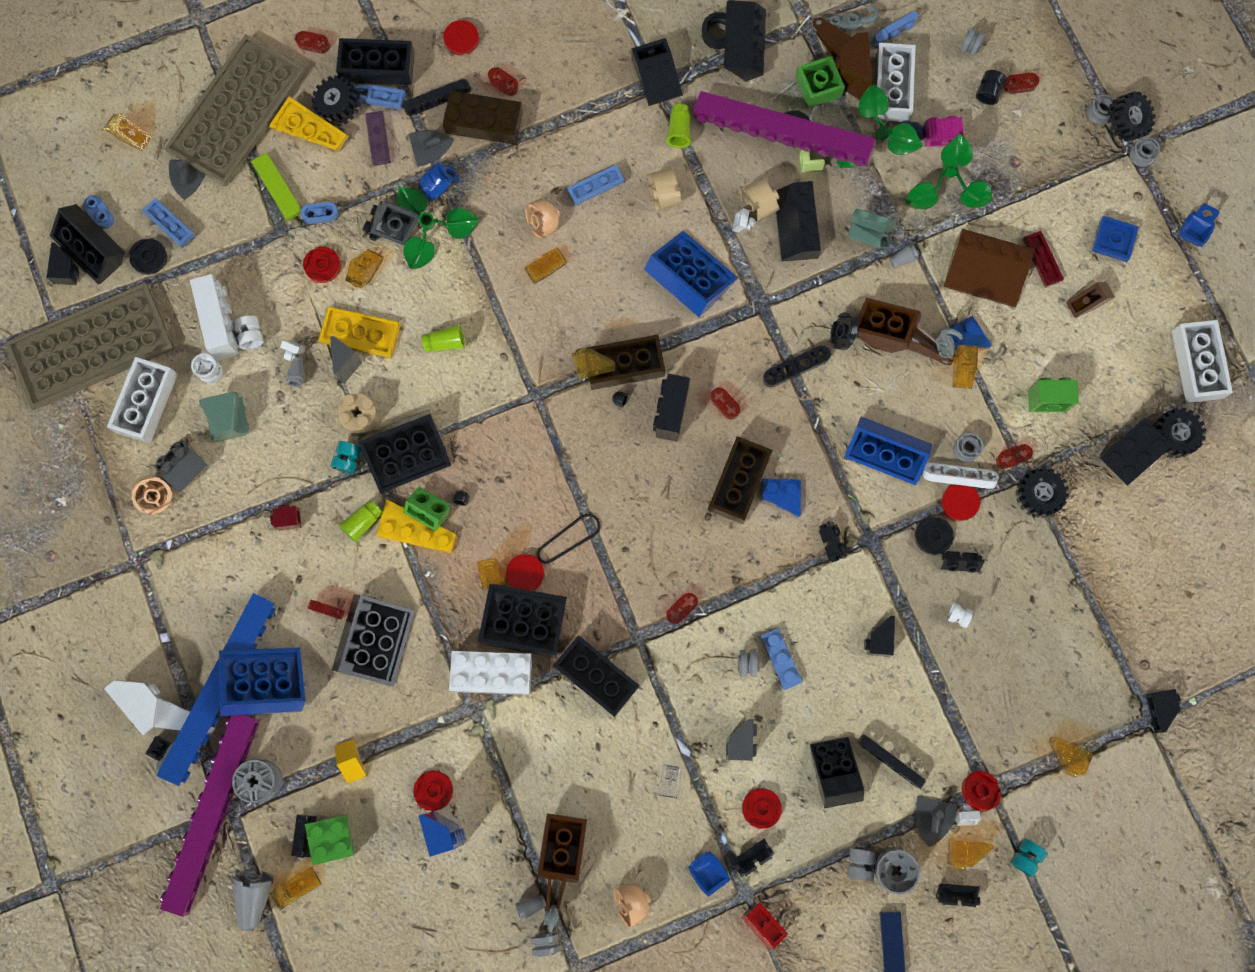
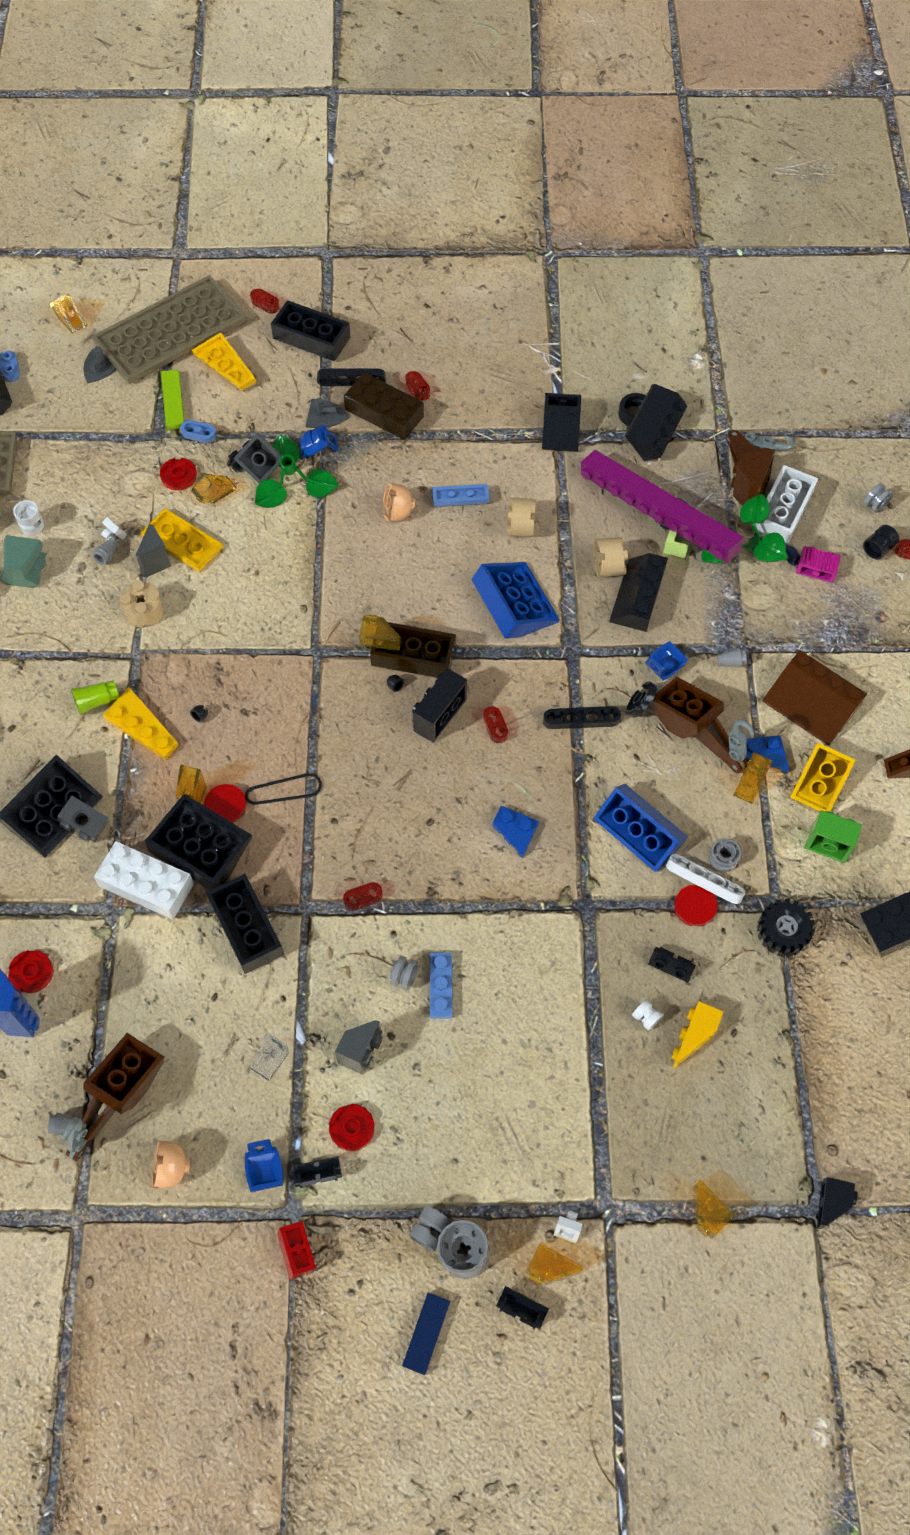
camera: 20 degrees right, 15 degrees down
black tile [129,238,168,275] -> none
medium blue plate [142,198,195,248] -> none
white brick [190,274,239,361] -> none
white wheel [233,315,264,350] -> none
dark red brick [270,504,302,531] -> none
clear red beam [307,599,345,620] -> none
black wheel [311,75,361,126] -> none
teal wheel [330,441,362,474] -> none
medium blue hinge [356,84,406,110] -> none
black slope [358,409,452,493] -> none
clear purple tile [365,111,391,166] -> none
bright green brick [403,486,451,531] -> none
lime plant [422,324,465,352] -> none
red tile [443,20,479,55] -> none
clear yellow slope [524,247,567,284] -> none
light grey wheel [530,932,561,957] -> none
lime plant [666,104,691,148] -> none
dark brown brick [708,436,773,524] -> none
white tile [732,208,755,233] -> none
bright green brick [795,56,845,109] -> none
black slope [810,737,864,809] -> none
black hinge [819,522,847,563] -> none
sand green piece [848,208,897,249] -> none
black beam [857,734,926,790] -> none
black slope [864,616,895,657] -> none
medium blue hinge [872,11,919,48] -> none
green plant [905,133,992,209] -> none
black tile [914,517,954,555] -> none
dark grey shield [915,796,957,847] -> none
red tile [961,771,1001,812] -> none
clear red beam [996,444,1033,469] -> none
teal wheel [1010,838,1048,878] -> none
dark red tile [1023,231,1064,288] -> none
none -> dark grey brick [57,796,109,843]
none -> blue piece [645,641,688,681]
none -> yellow slope [671,1001,723,1068]
none -> yellow slope [790,742,856,812]

